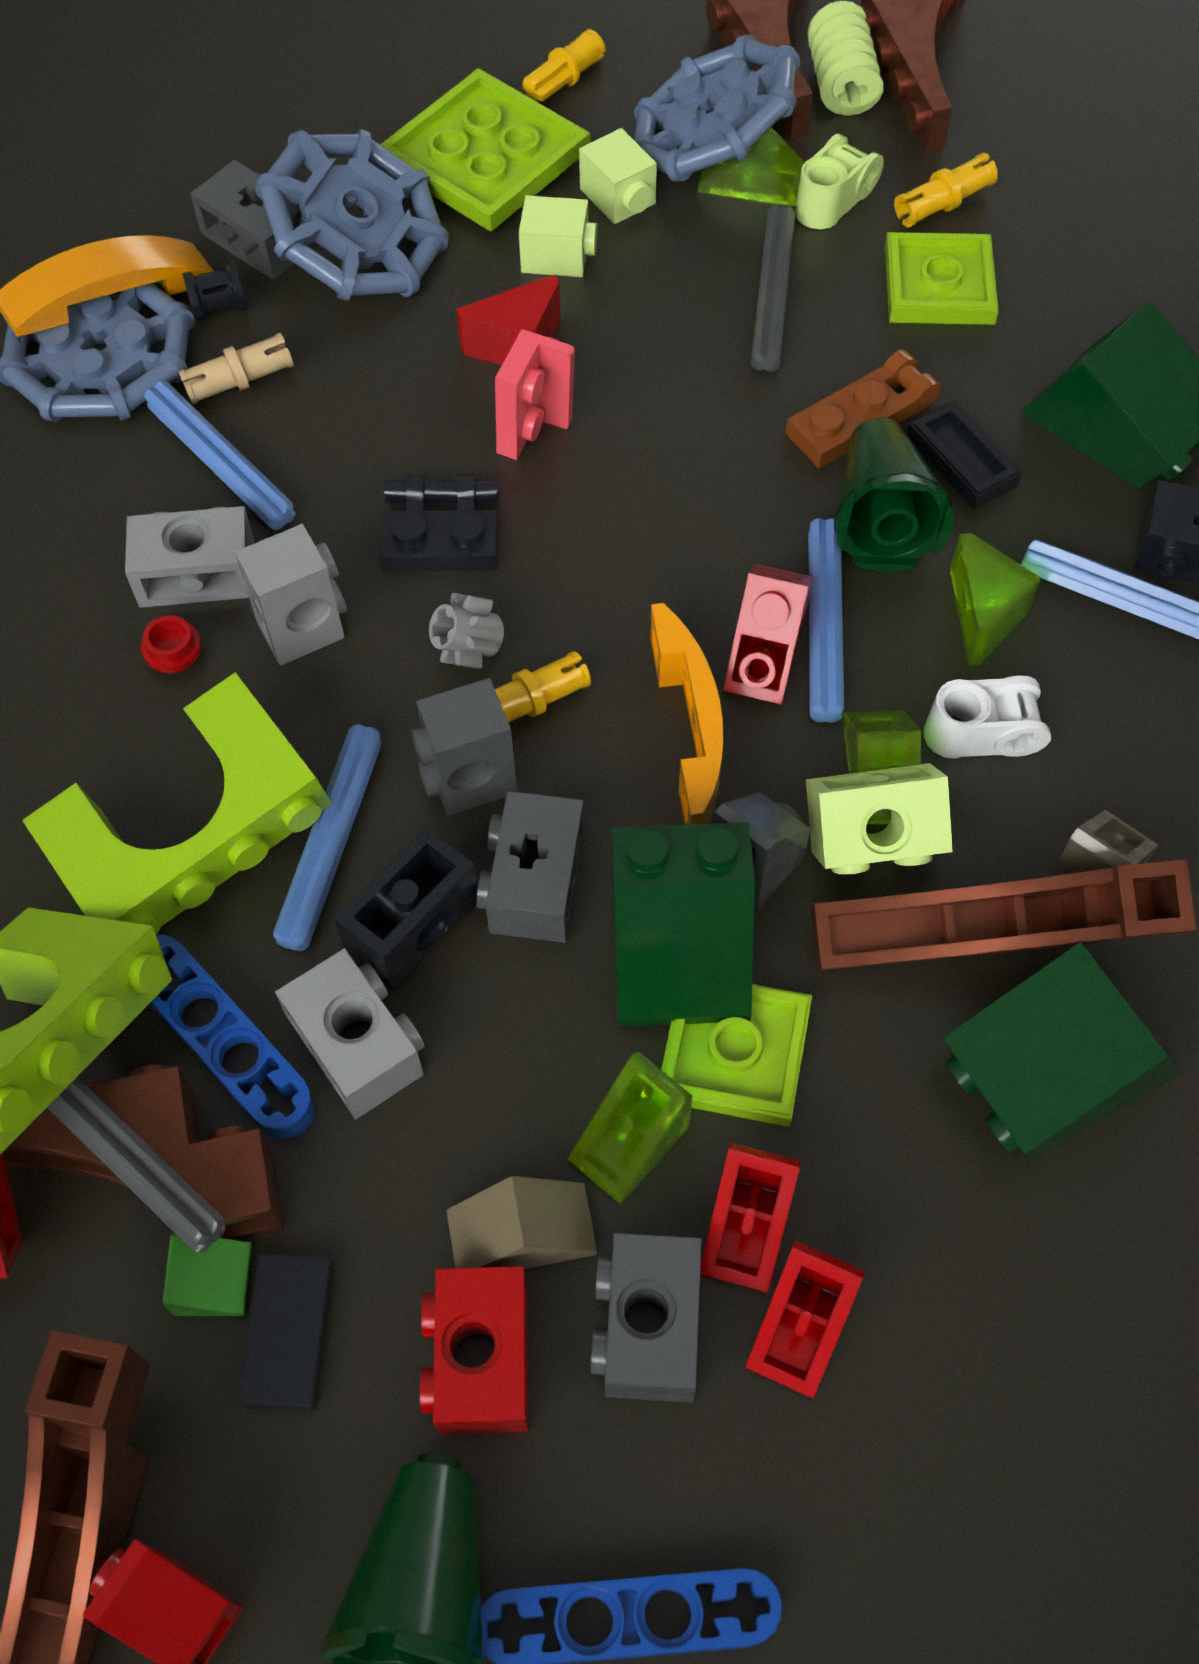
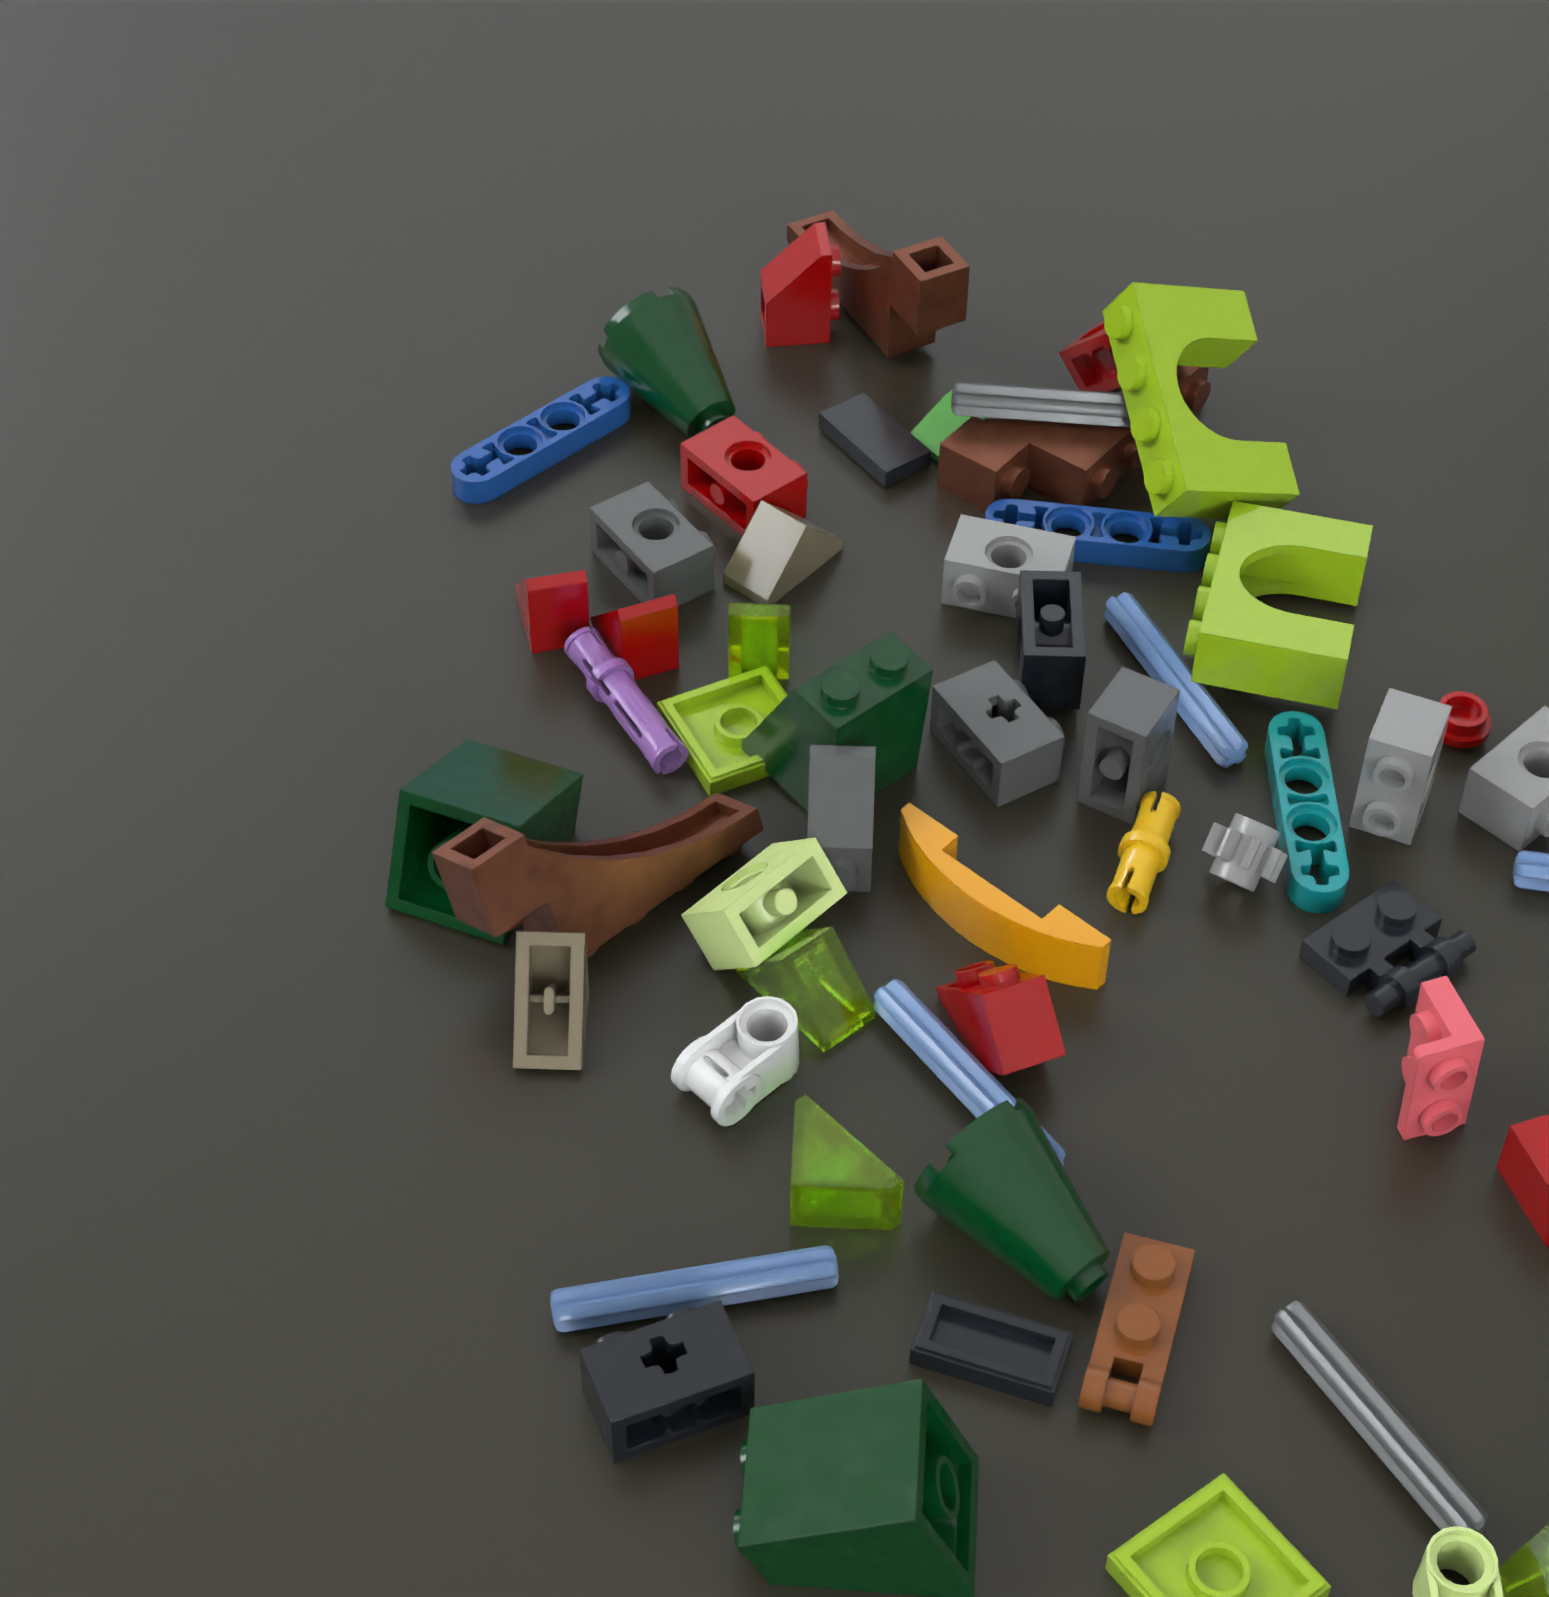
camera: 140 degrees right, 15 degrees down
none -> medium lavender pin [564,627,688,775]
none -> teal beam [1264,711,1349,914]

